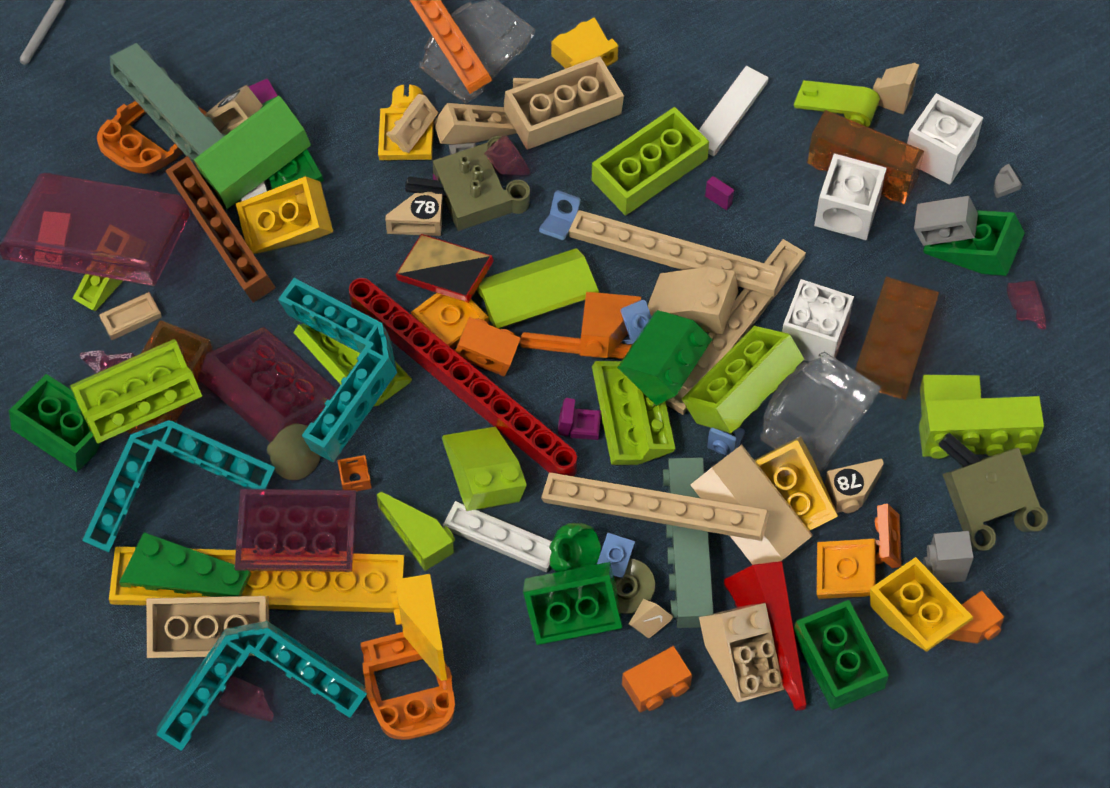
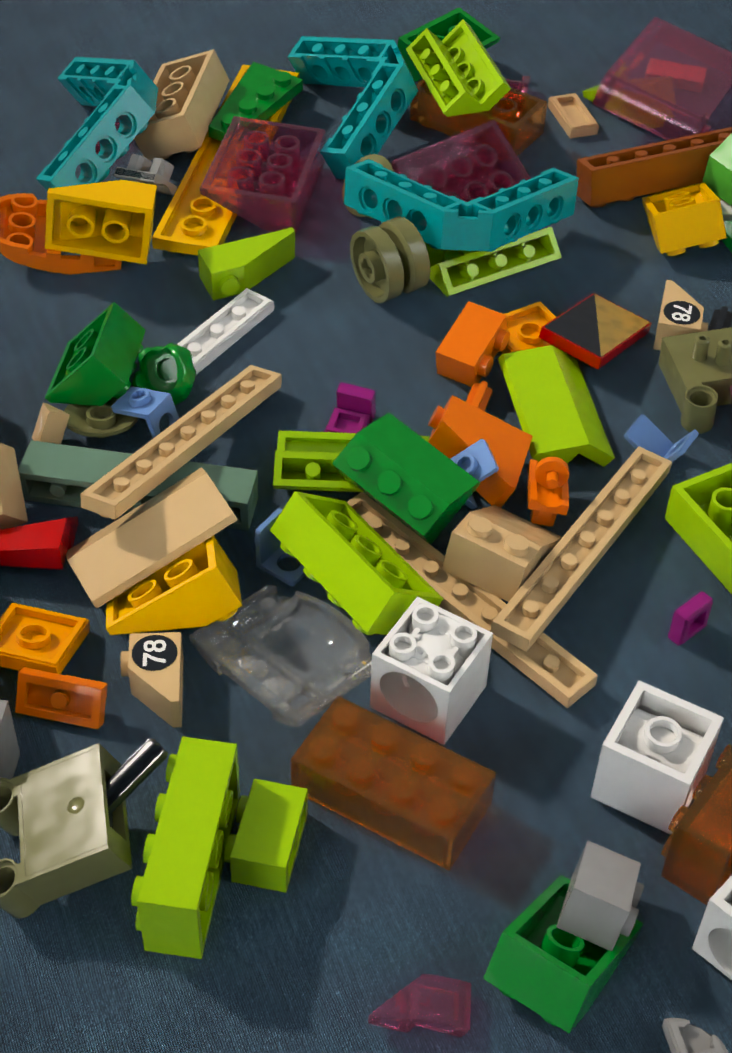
camera: 100 degrees right, 15 degrees down
orange piece [337,455,371,494] -> none
red beam [349,278,577,477] -> none
lime slope [442,426,527,511] -> none
none -> light grey hips [113,154,177,196]
none -> olive wheel [350,217,430,303]
none -> orange hips [527,457,569,527]

